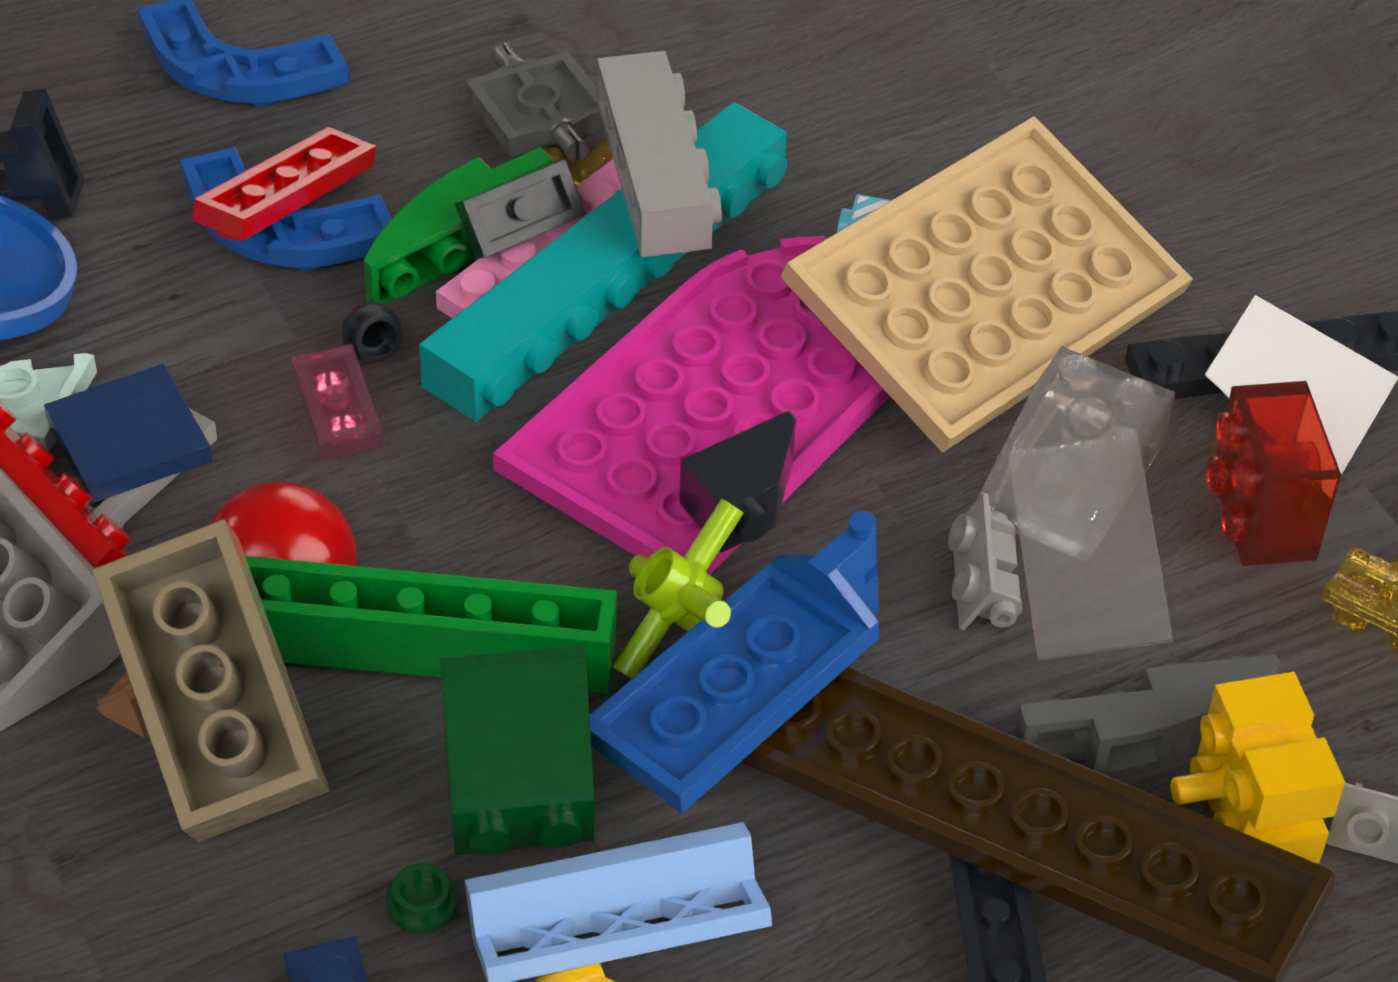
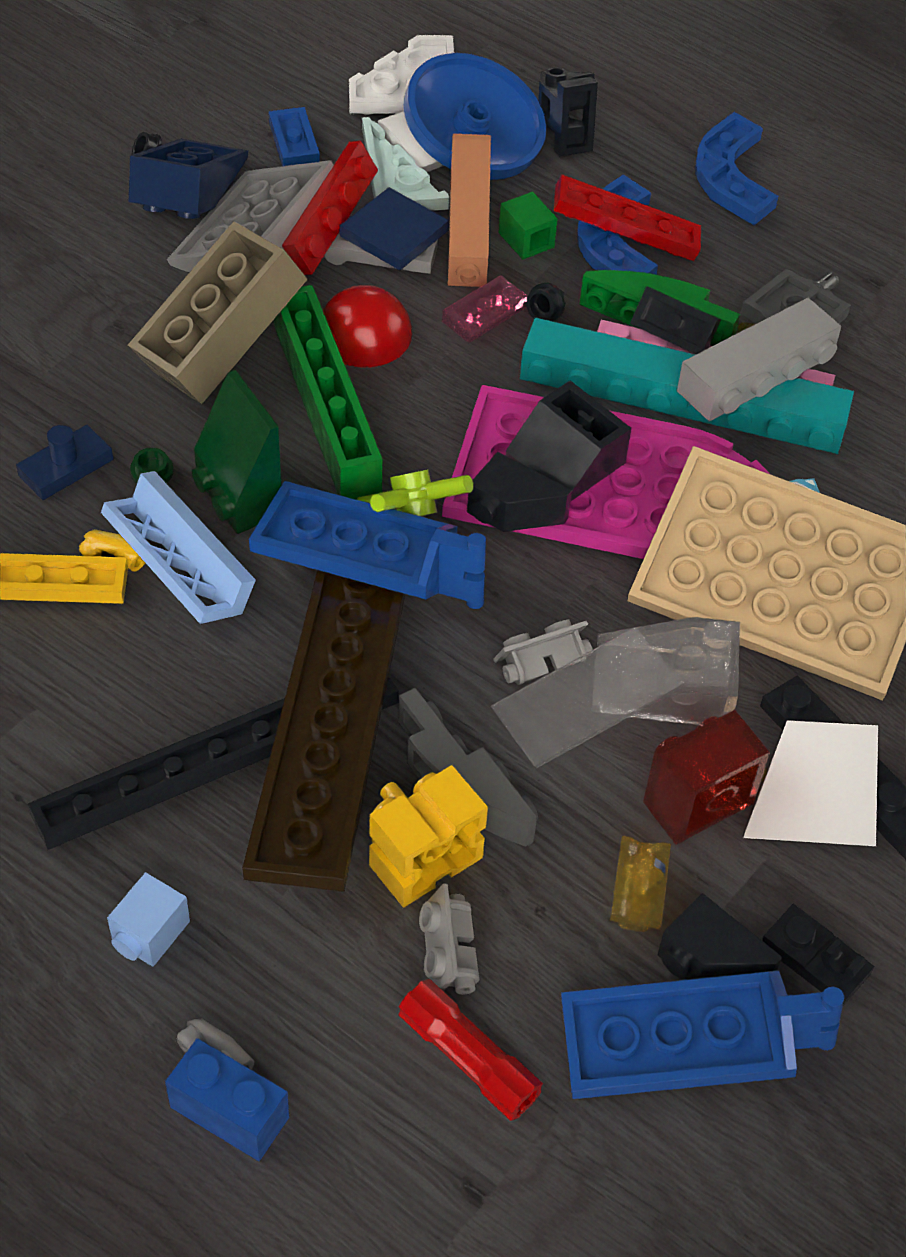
camera: 65 degrees right, 5 degrees up
none -> nougat slope [448,133,491,287]
none -> green brick [498,192,558,260]
none -> black slope [505,381,632,502]

